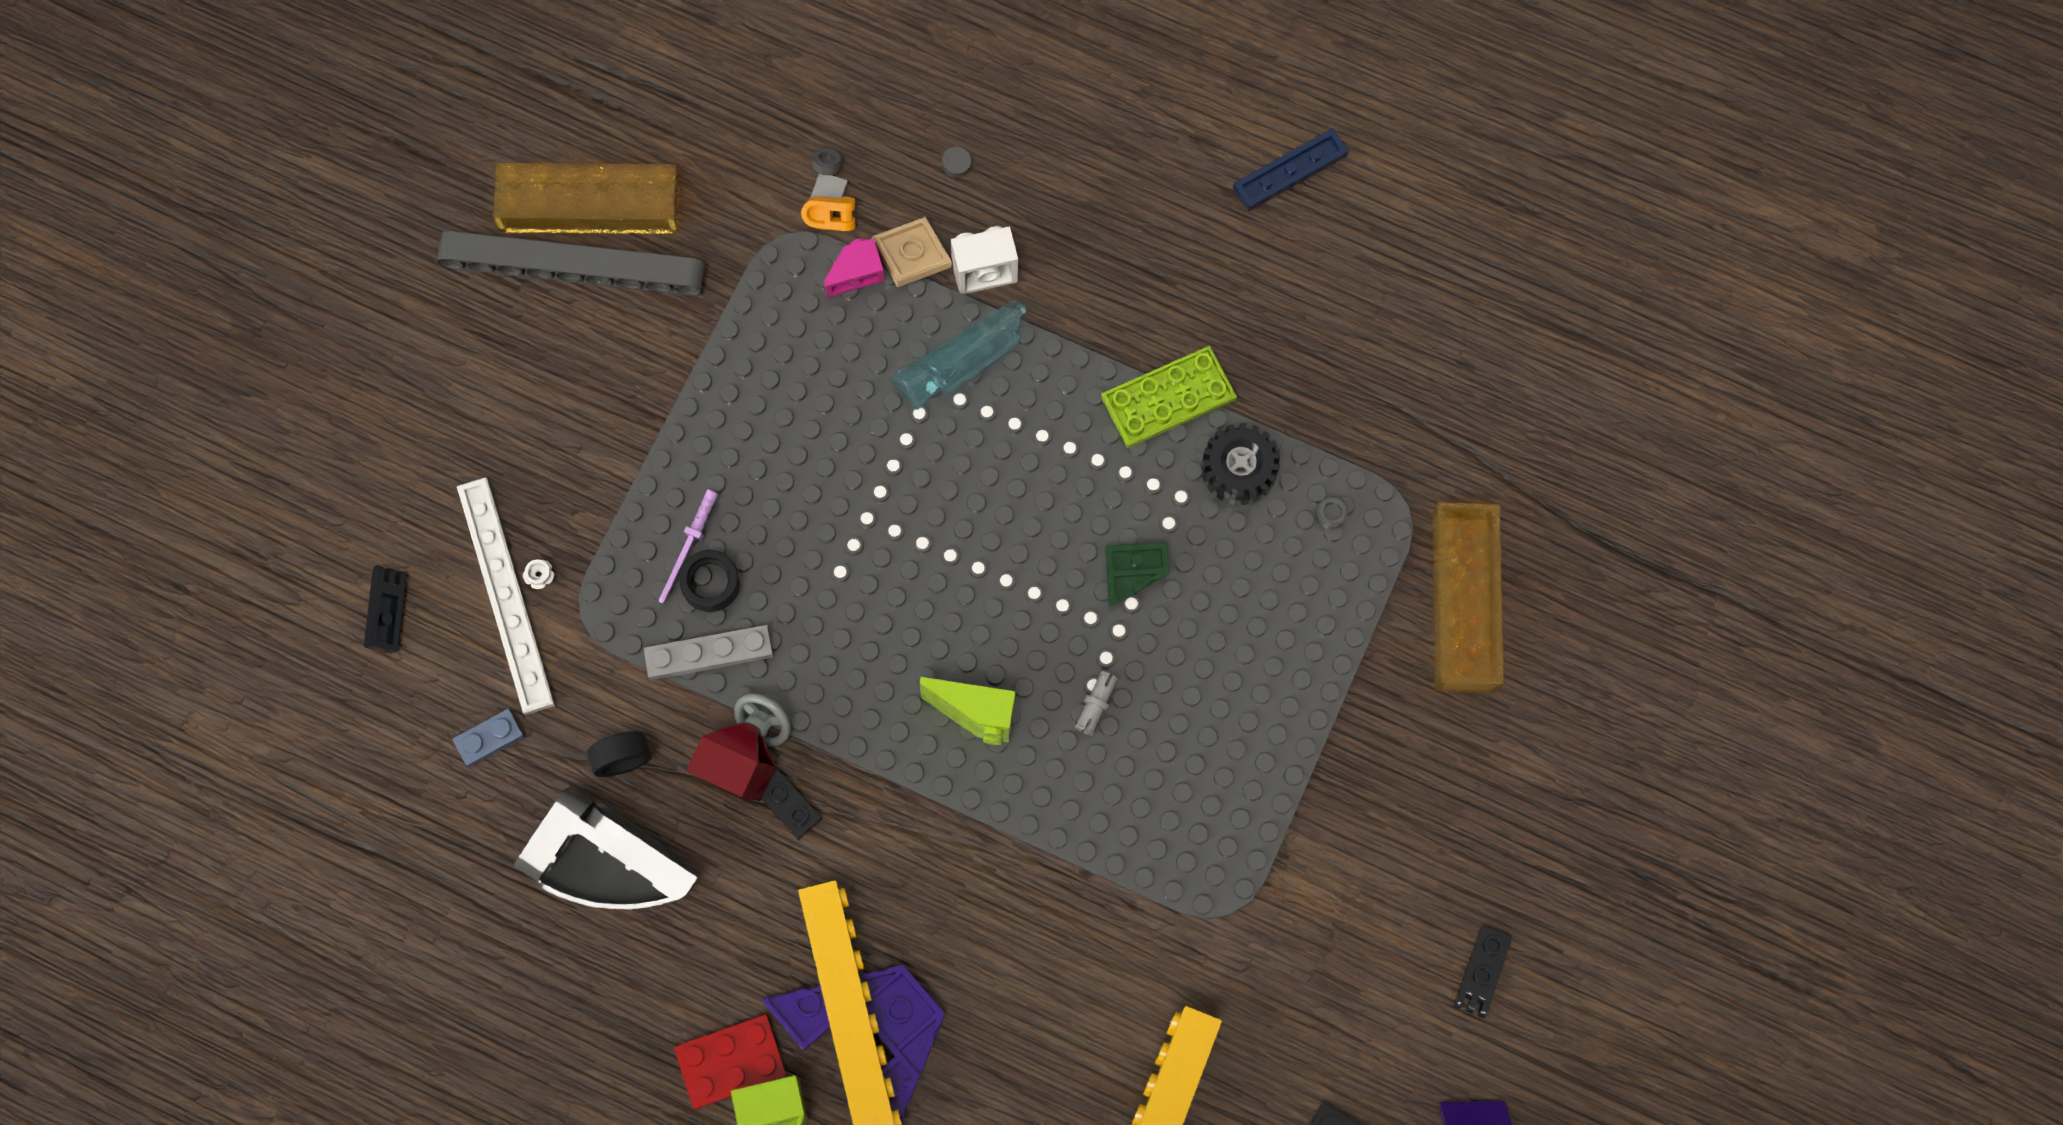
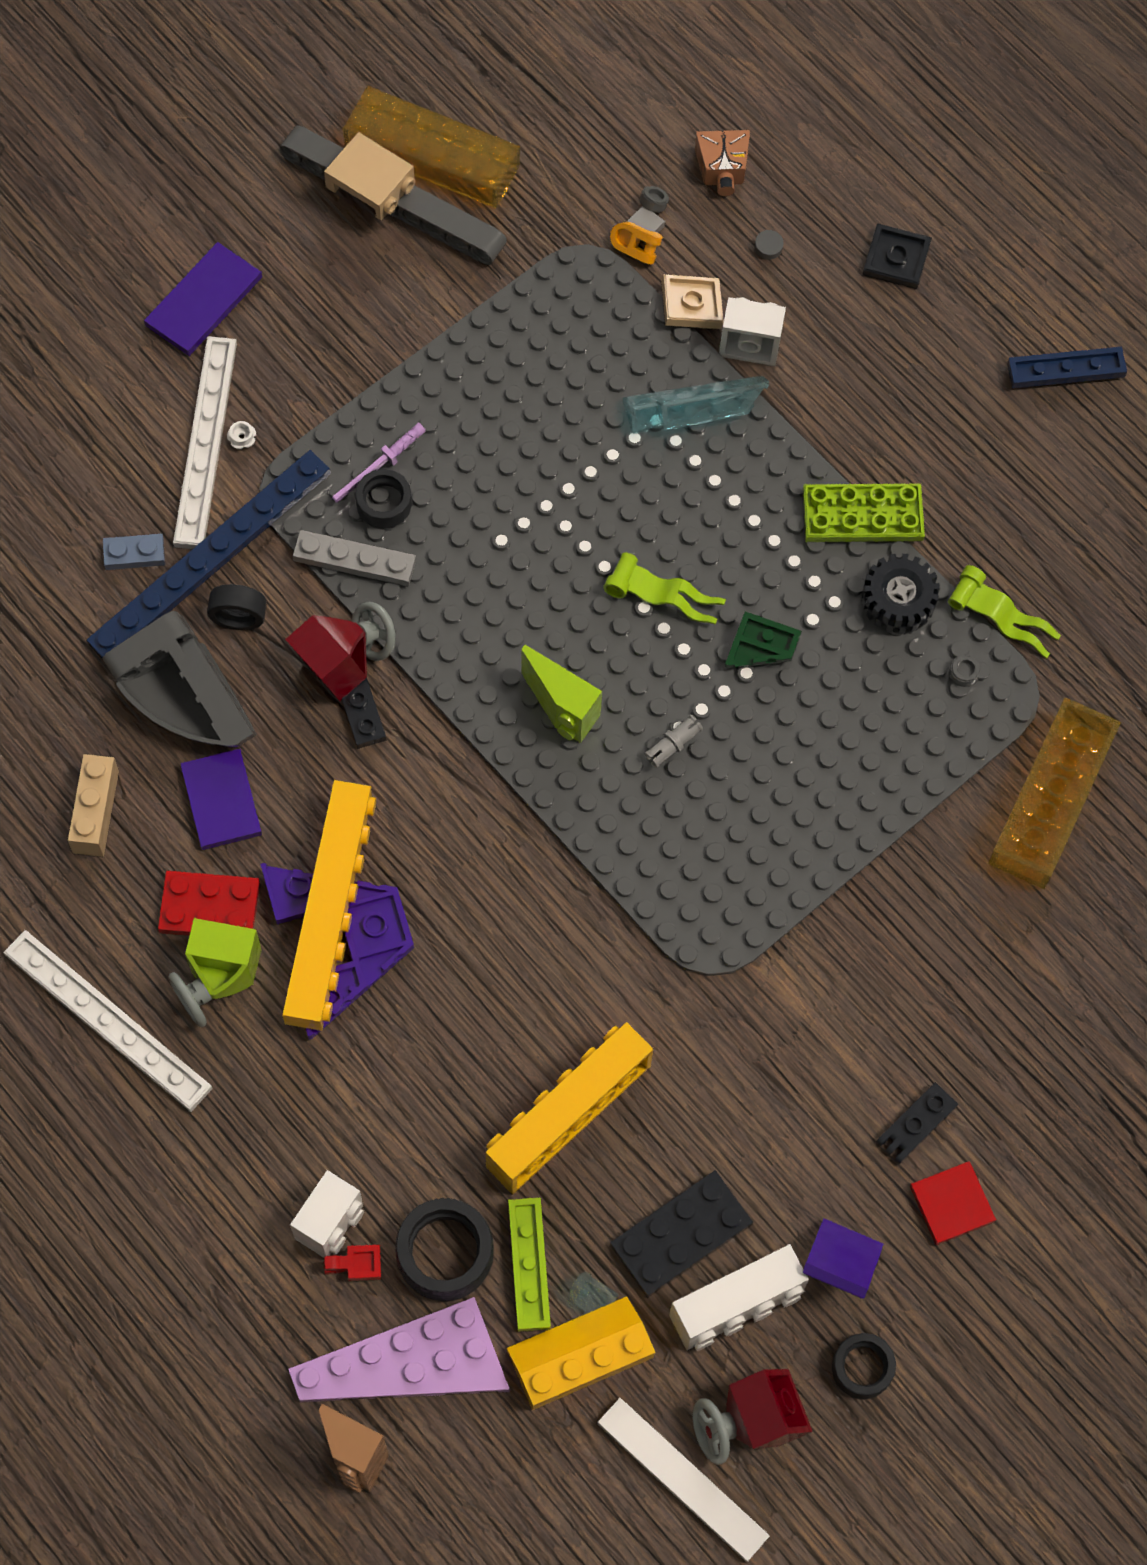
camera: 25 degrees right, 5 degrees down
black hinge [364,565,406,654] -> none
dark pink slope [824,238,885,298] -> none
none -> tan brick [68,754,119,857]
none -> dark blue plate [87,450,331,658]
none -> dark purple tile [144,242,262,356]
none -> dark purple tile [180,749,262,850]
none -> tan panel [324,132,415,220]
none -> lime flag [603,552,726,625]
none -> nougat torso [695,130,750,196]
none -> black tile [862,223,932,289]
none -> red tile [910,1161,996,1246]
none -> lime flag [948,565,1061,659]

